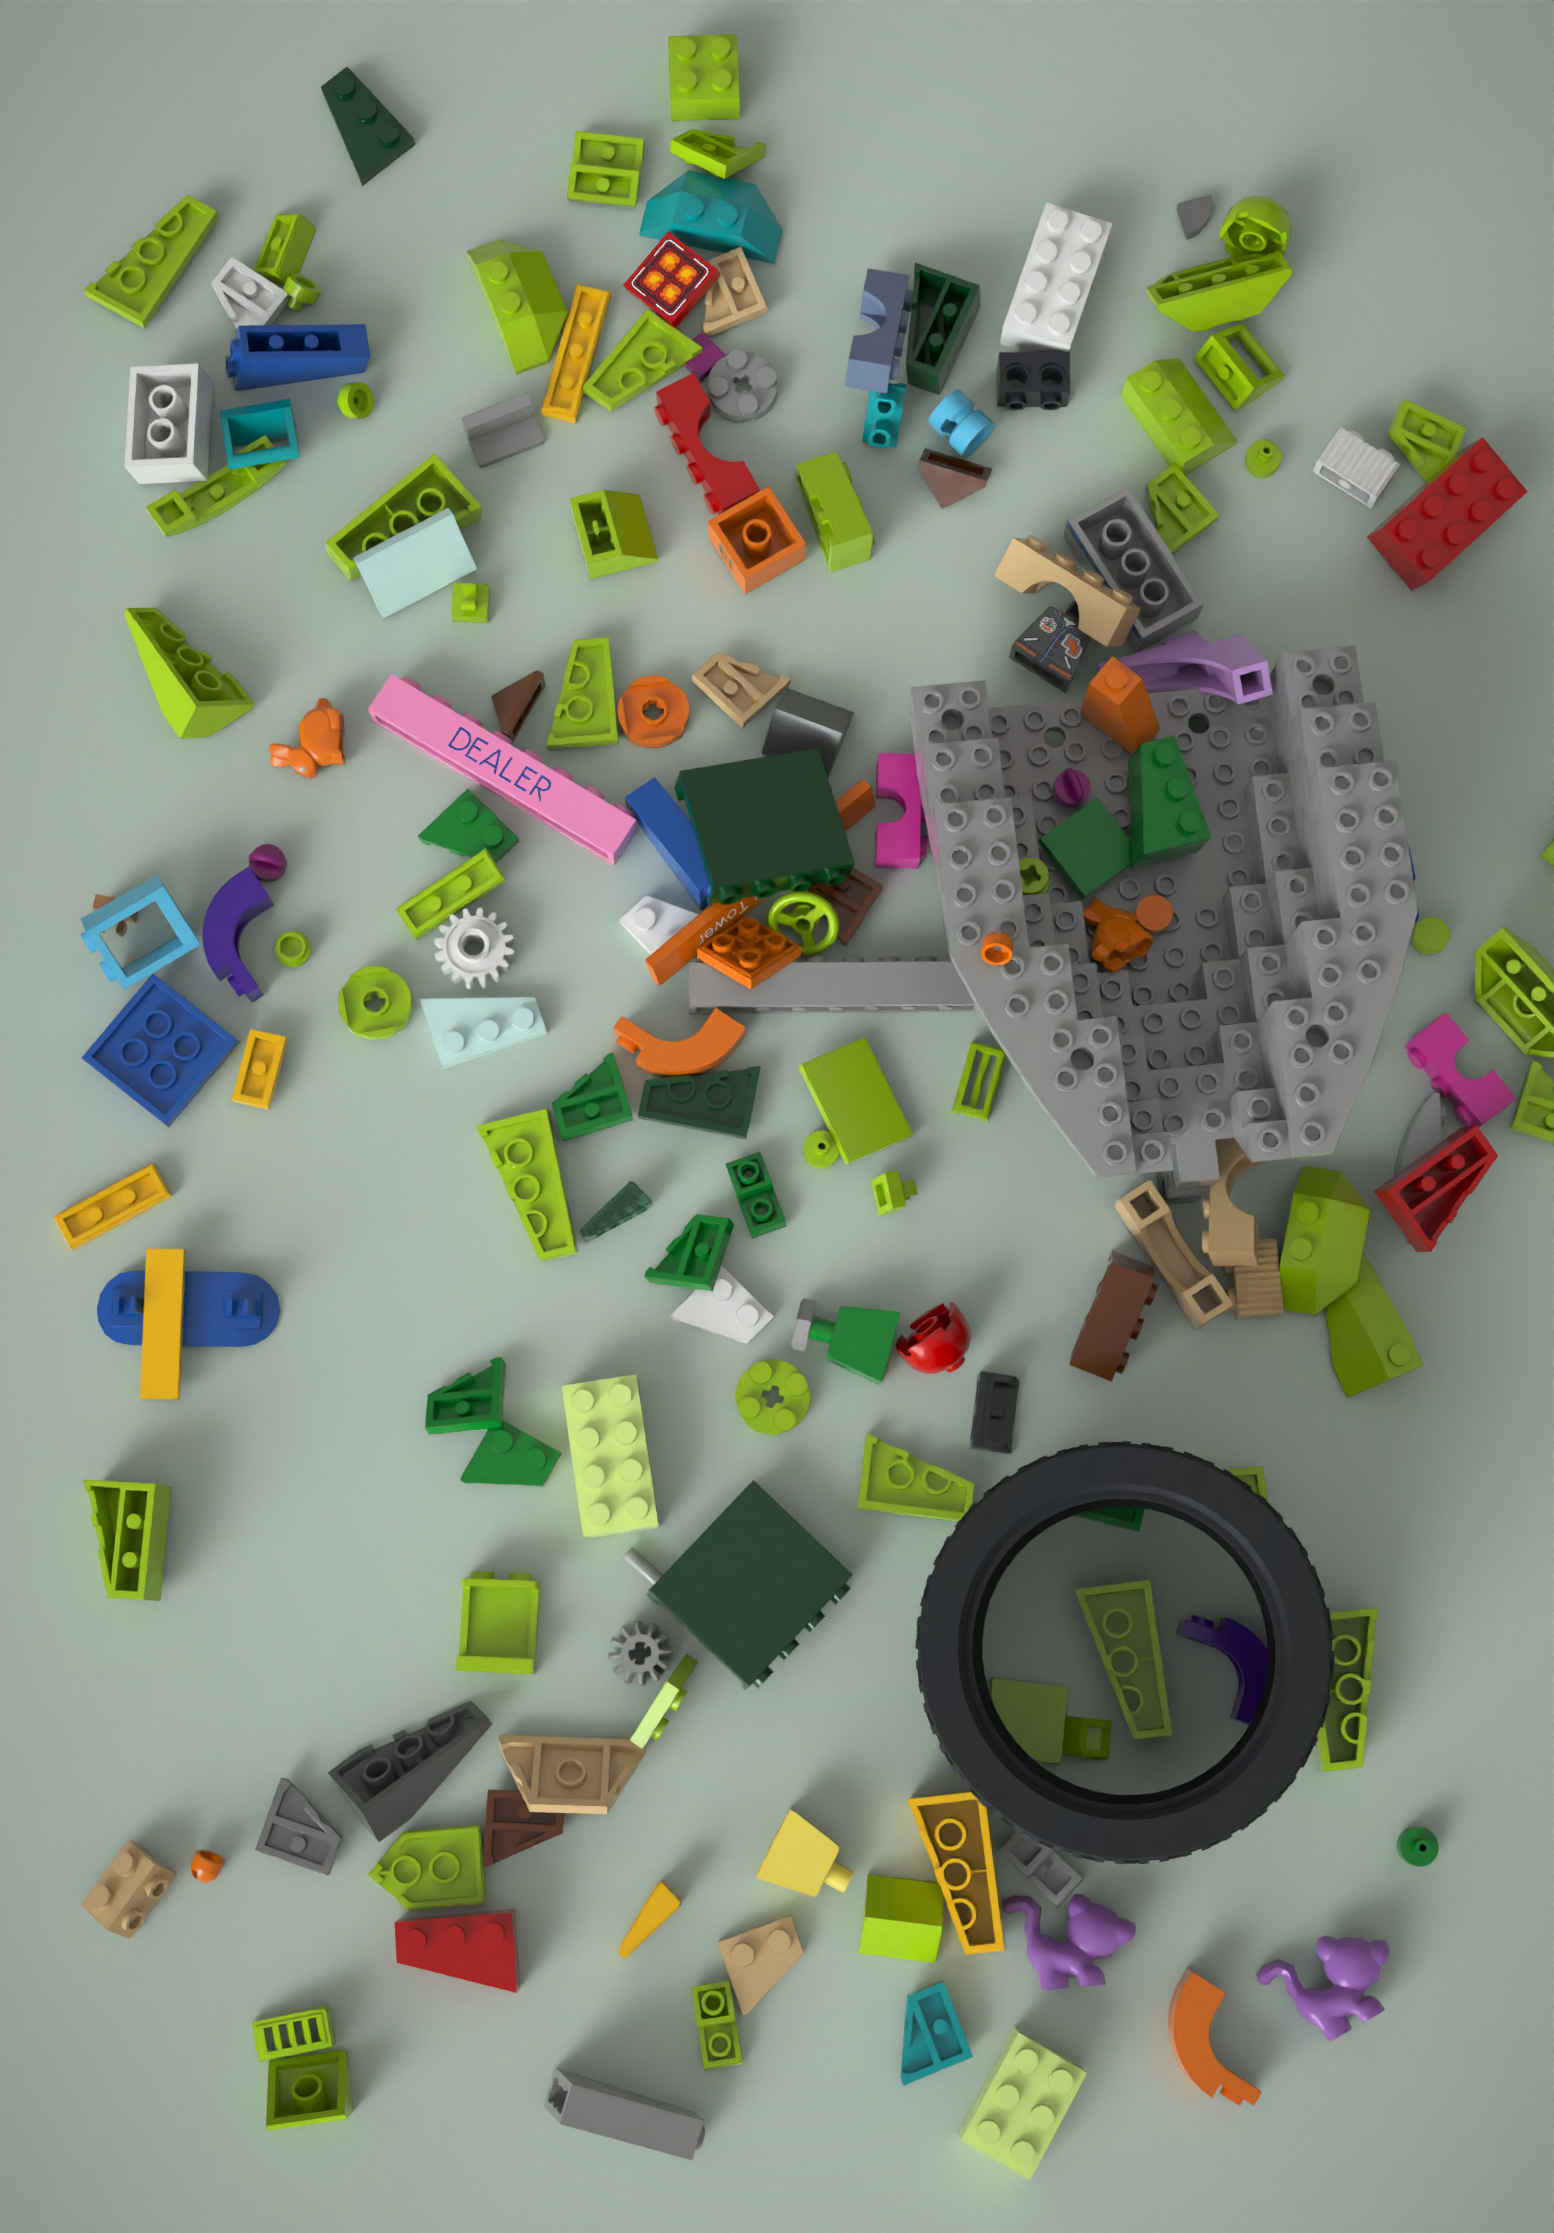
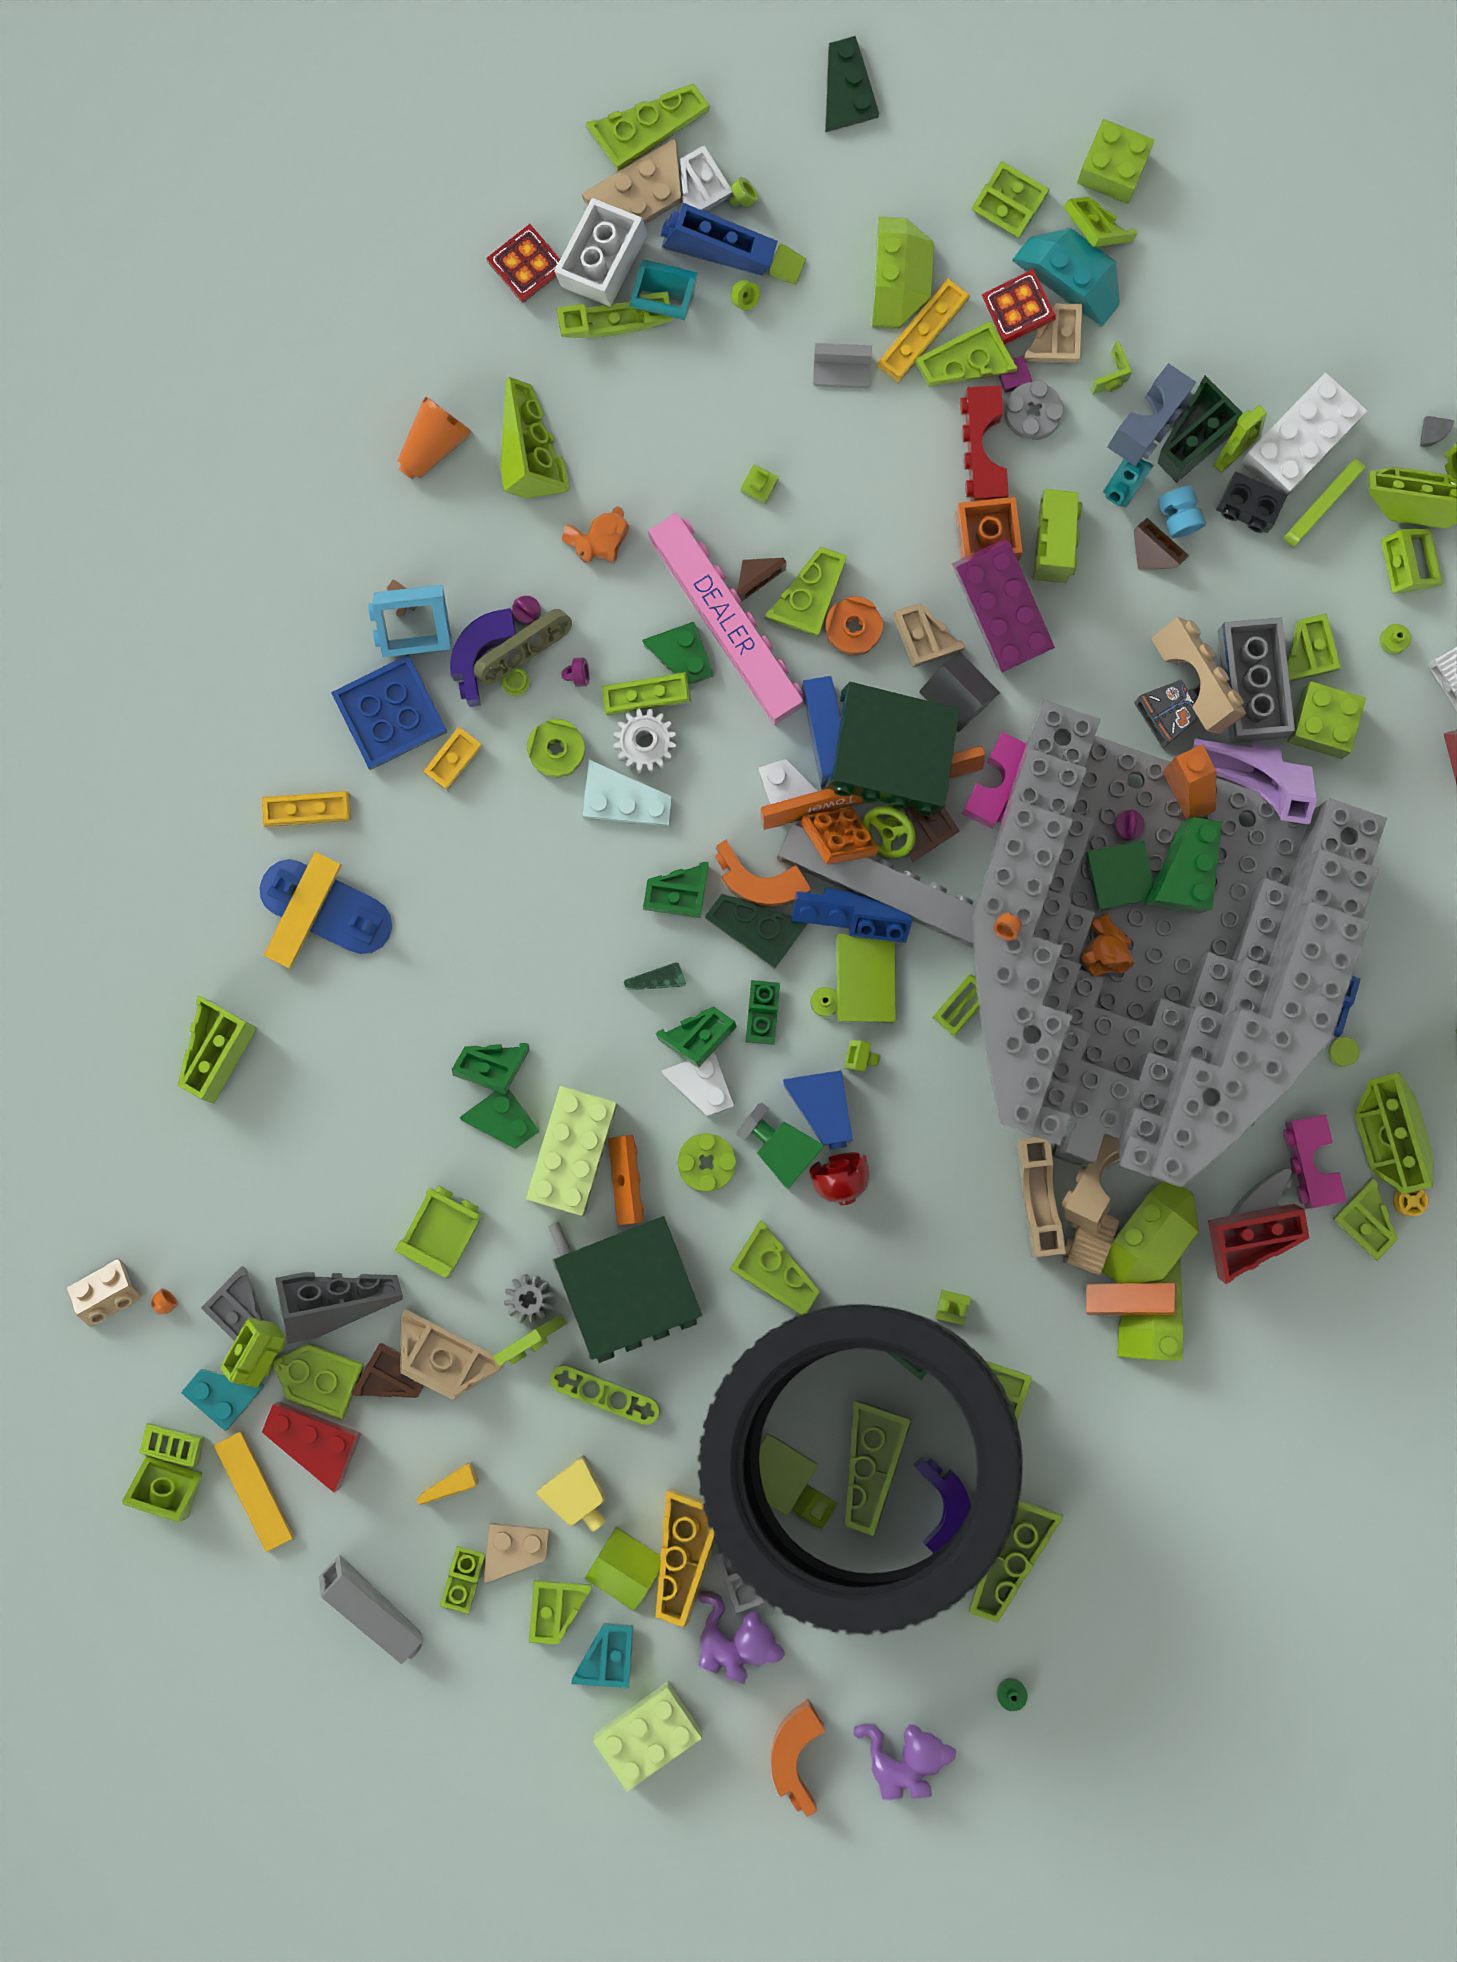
camera: 30 degrees right, 5 degrees up
lime slope [254,214,316,286] -> none
lime wedge [325,453,482,581] -> none
light aqua tile [353,508,477,619] -> none
lime wing [476,1109,579,1262] -> none
lime slope [569,489,658,579] -> none
black hinge [969,1371,1019,1454] -> none
lime wheel [1019,857,1050,895] -> none
reddish brown wedge [1069,1250,1158,1382] -> none
lime slope [1121,358,1238,475] -> none
orange tile [1135,895,1173,934] -> none
none -> teal wing [181,1369,265,1431]
none -> yellow tile [213,1431,294,1552]
none -> lime brick [220,1317,286,1388]
none -> orange cone [397,397,472,479]
none -> olive beam [473,609,572,685]
none -> tile [486,224,560,304]
none -> lime wing [529,1580,592,1645]
none -> lime beam [550,1365,660,1425]
none -> magenta tile [561,657,590,687]
none -> tan wing [582,138,681,224]
none -> orange tile [608,1135,644,1226]
none -> lime slope [770,243,806,285]
none -> blue slope [783,1070,853,1150]
none -> blue slope [791,888,912,943]
none -> lime tile [935,1290,971,1326]
none -> magenta brick [952,539,1055,673]
none -> orange tile [1086,1283,1177,1315]
none -> lime bracket [1090,341,1132,395]
none -> lime wing [1214,405,1267,473]
none -> lime beam [1283,457,1366,548]
none -> lime brick [1287,681,1366,759]

